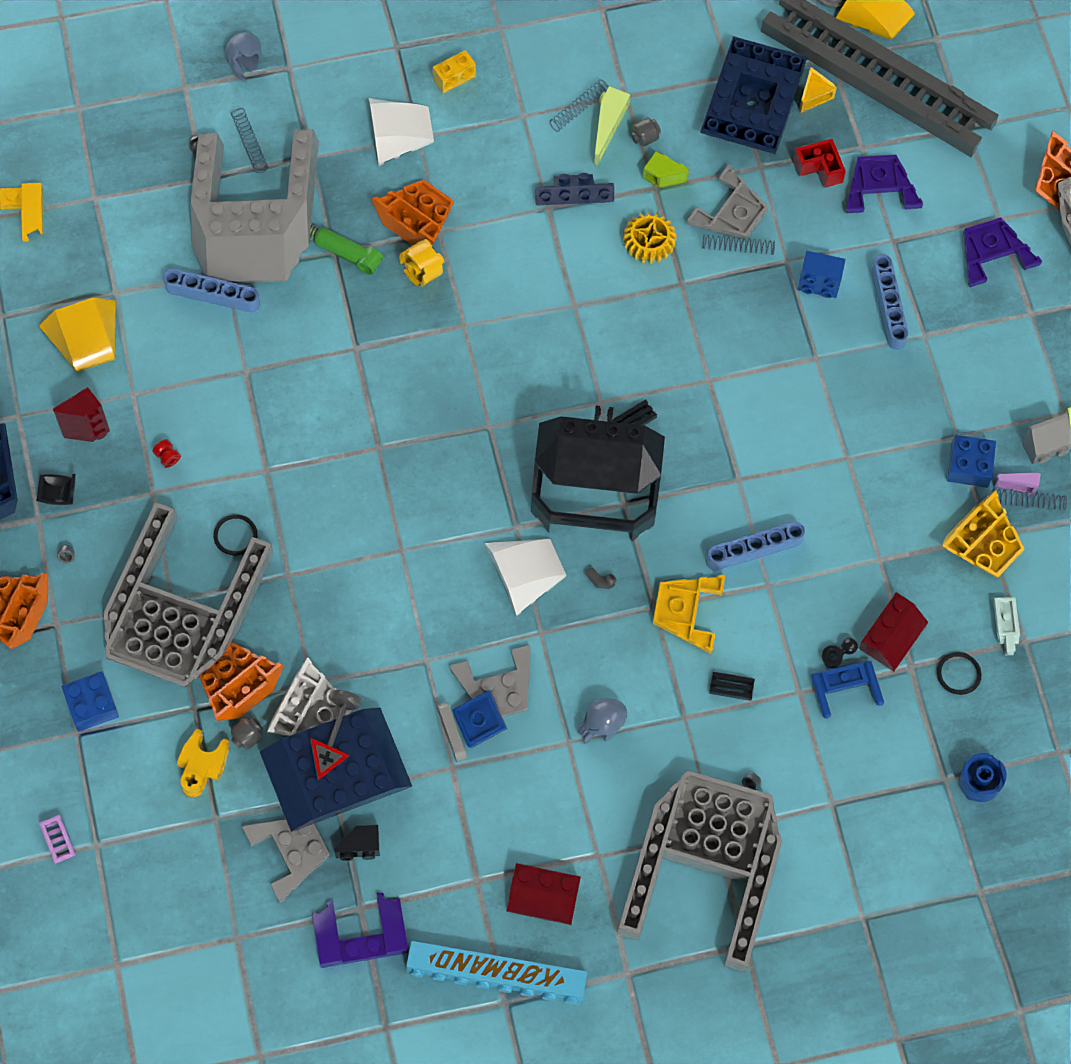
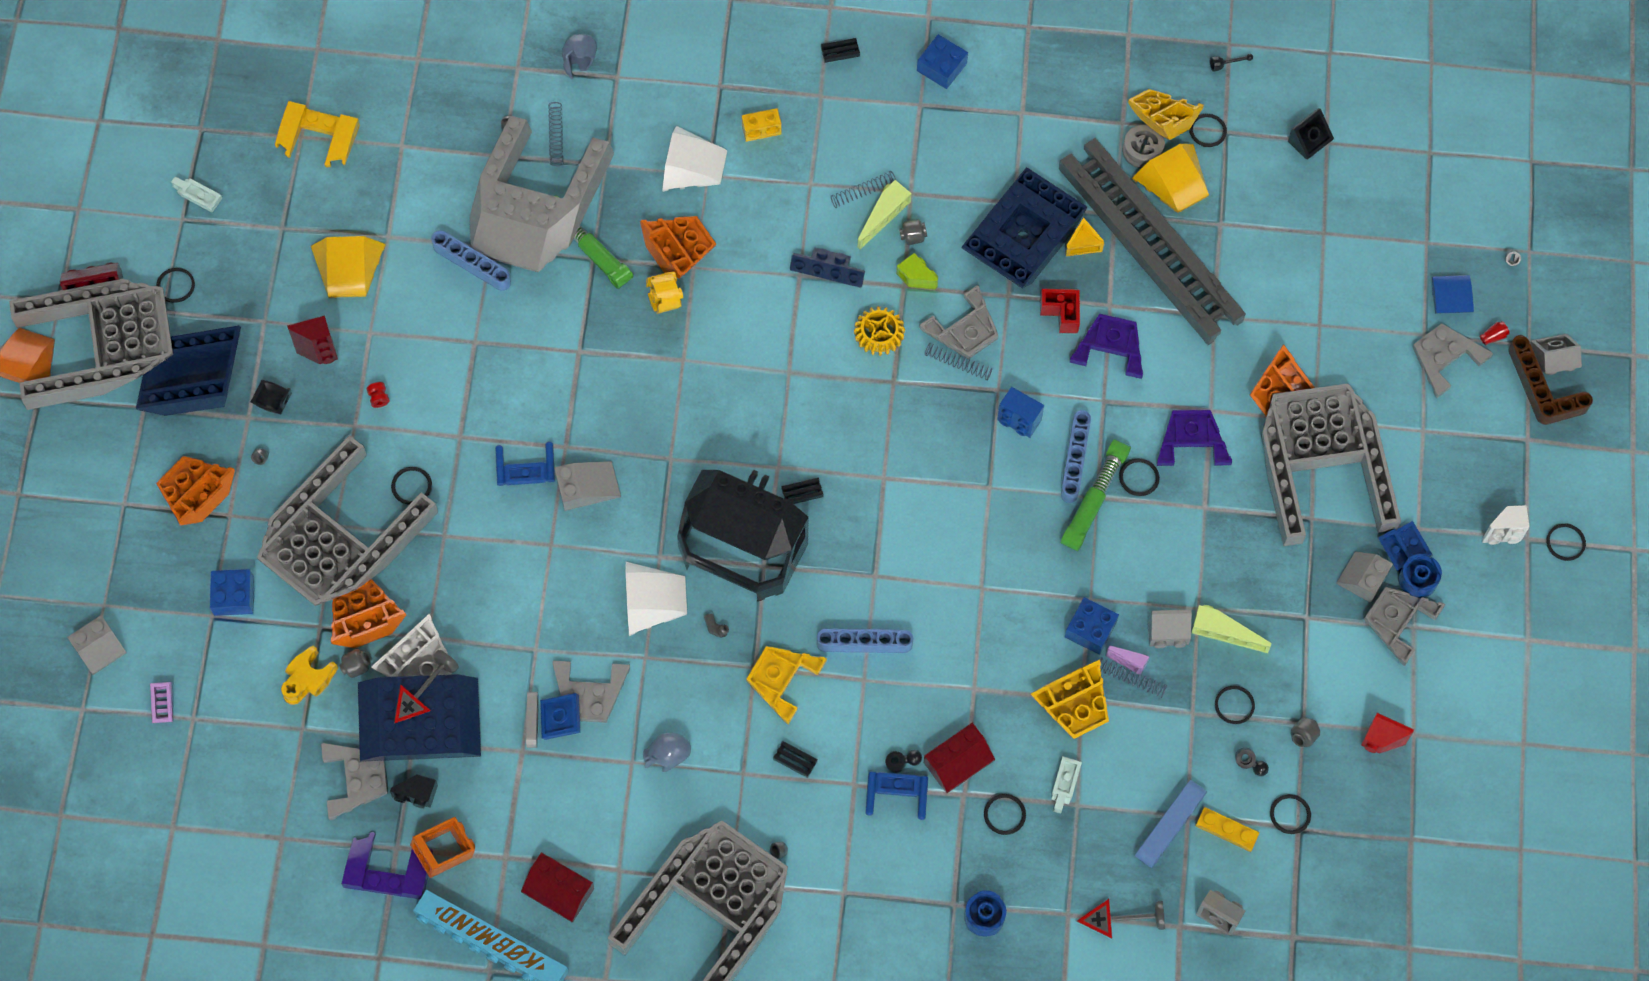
camera: 20 degrees right, 0 degrees up
none -> orange window [410,817,475,878]
none -> blue plate [495,442,555,486]
none -> light grey slope [554,461,621,511]
none -> bright green piece [1060,439,1131,551]
none -> black tyre [1119,458,1160,496]

